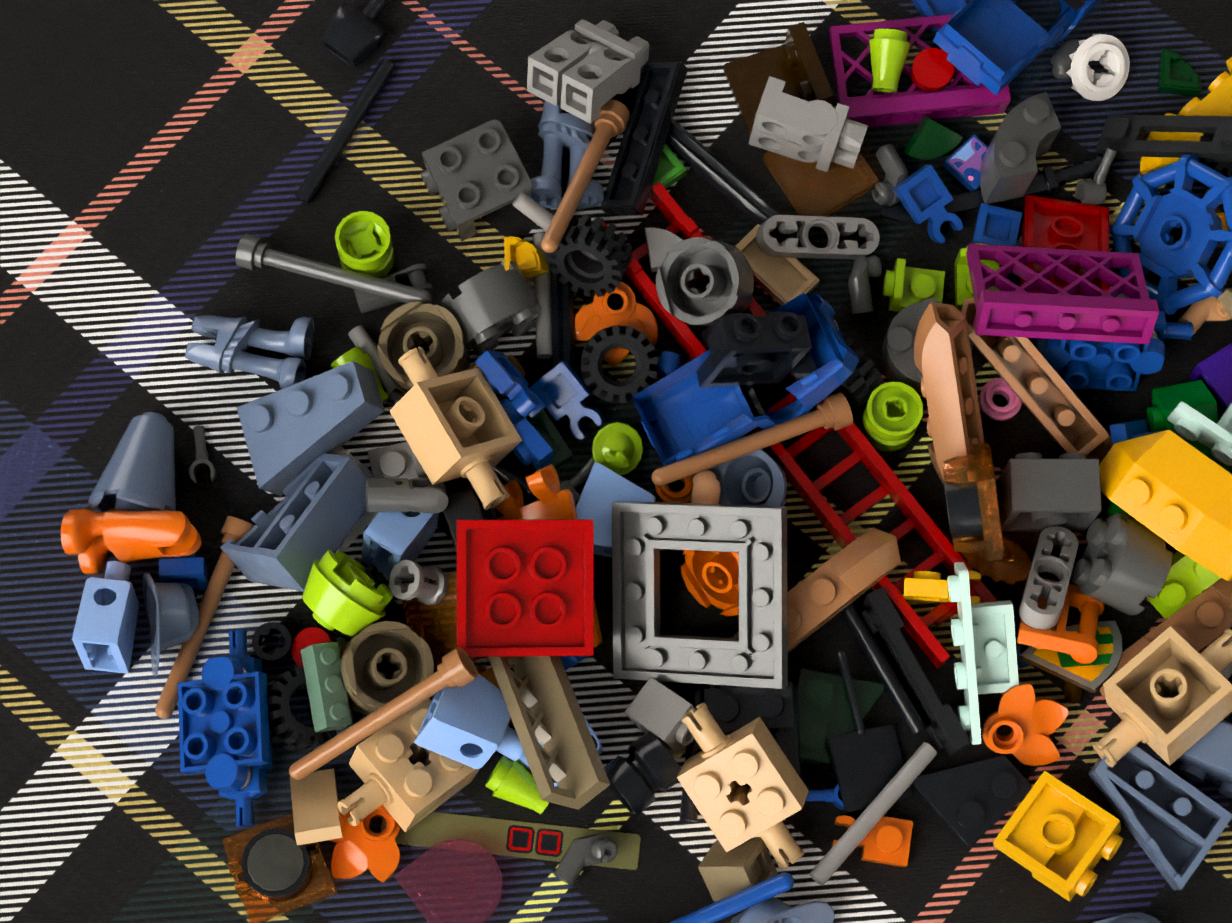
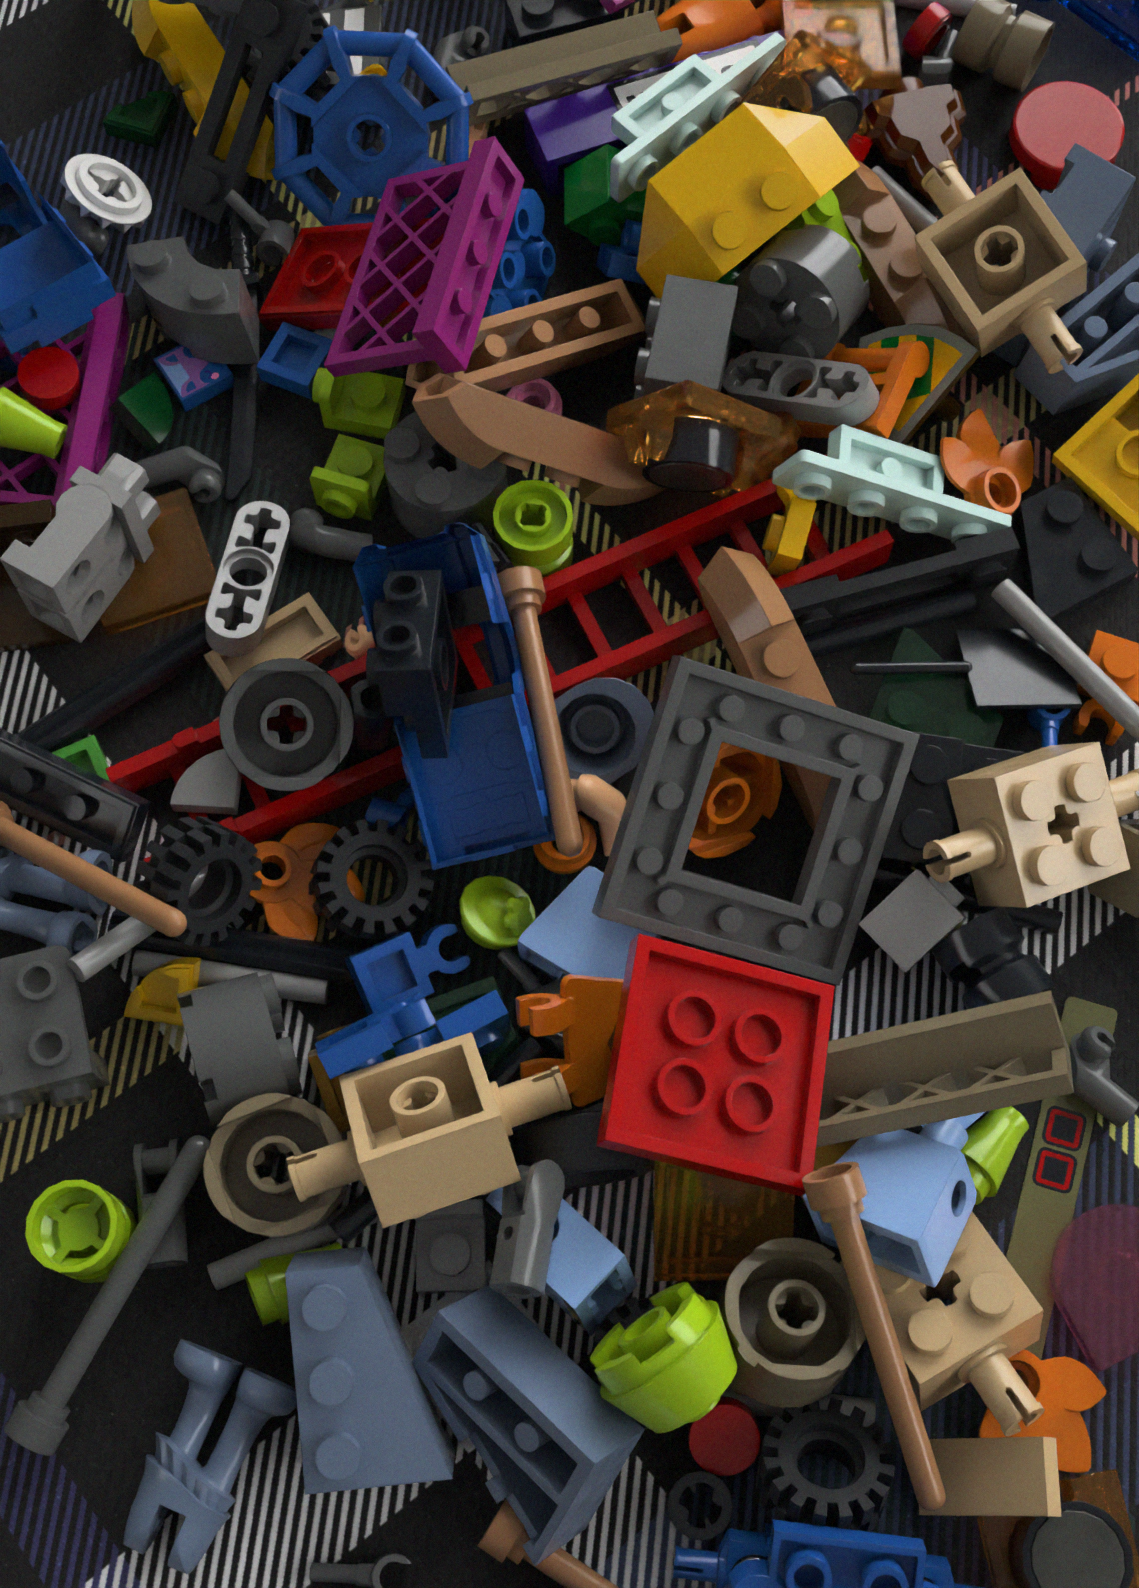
camera: 75 degrees left, 5 degrees down
sand green piece [300,642,352,733] -> none
light grey bush [389,560,448,606] -> none
blue plate [892,164,963,244] -> none

